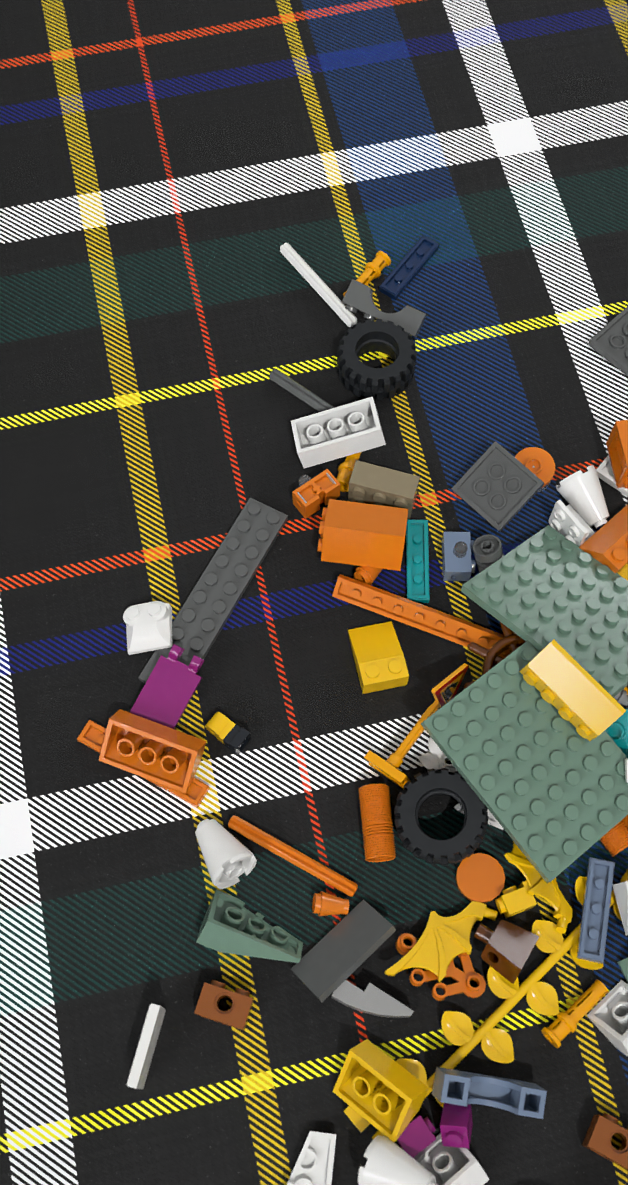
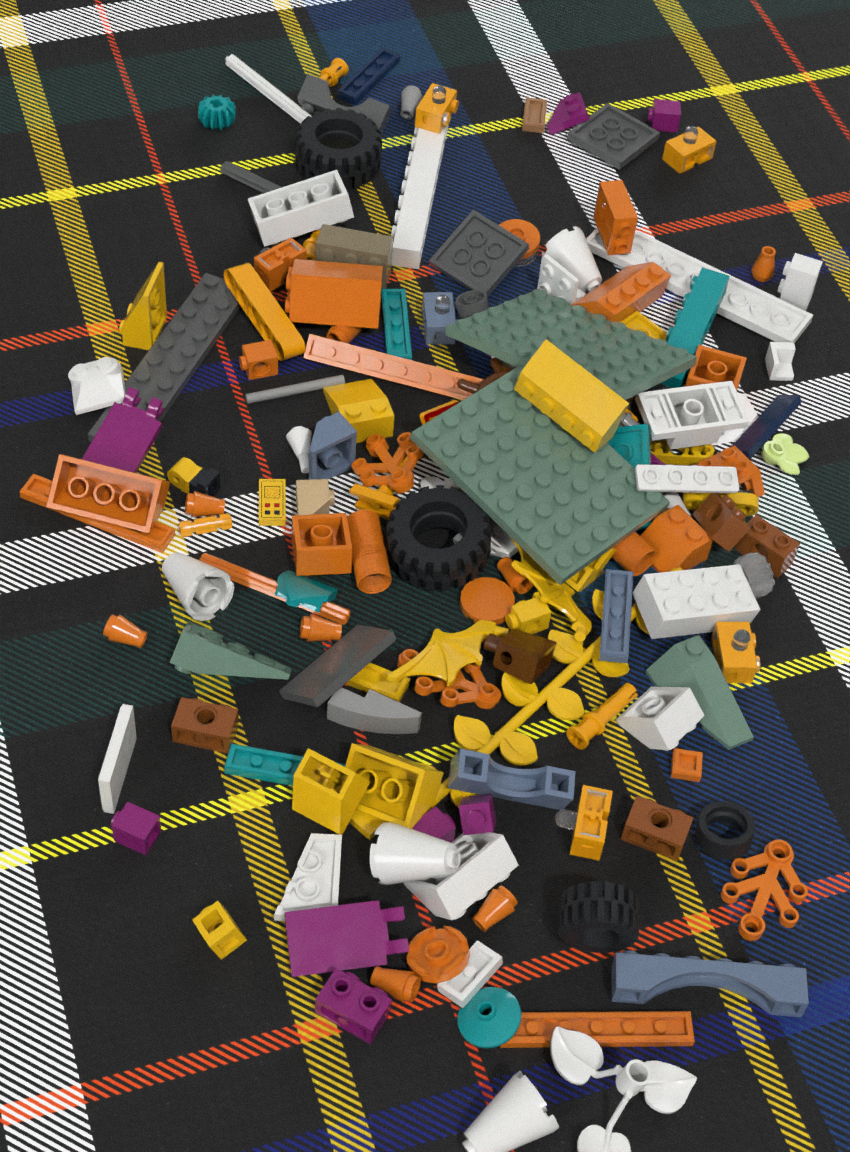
camera: 10 degrees left, 15 degrees down
none -> orange cone [103,614,148,648]
none -> magenta brick [111,802,161,855]
none -> yellow slope [119,262,167,351]
none -> light orange axle [179,513,232,537]
none -> orange cone [185,491,225,517]
none -> teal gear [198,94,236,130]
none -> light orange beam [224,263,305,361]
none -> teal tile [224,743,346,786]
none -> orange brick [239,340,278,380]
none -> light grey bar [245,375,345,404]
none -> yellow tile [259,479,286,526]
none -> teal slope [275,570,338,612]
none -> white cone [286,426,312,473]
none -> orange brick [292,513,352,576]
none -> yellow slope [292,748,370,835]
none -> tan slope [296,479,335,515]
none -> sand blue slope [309,412,357,480]
none -> yellow tile [346,663,410,702]
none -> orange plant [351,432,424,493]
none -> white brick [391,125,449,269]
none -> light grey cone [401,86,422,119]
none -> light orange piece [415,83,459,134]
none -> orange cone [497,557,533,594]
none -> medium nougat tile [522,97,547,133]
none -> magenta wing [547,92,590,135]
none -> light orange piece [555,785,613,861]

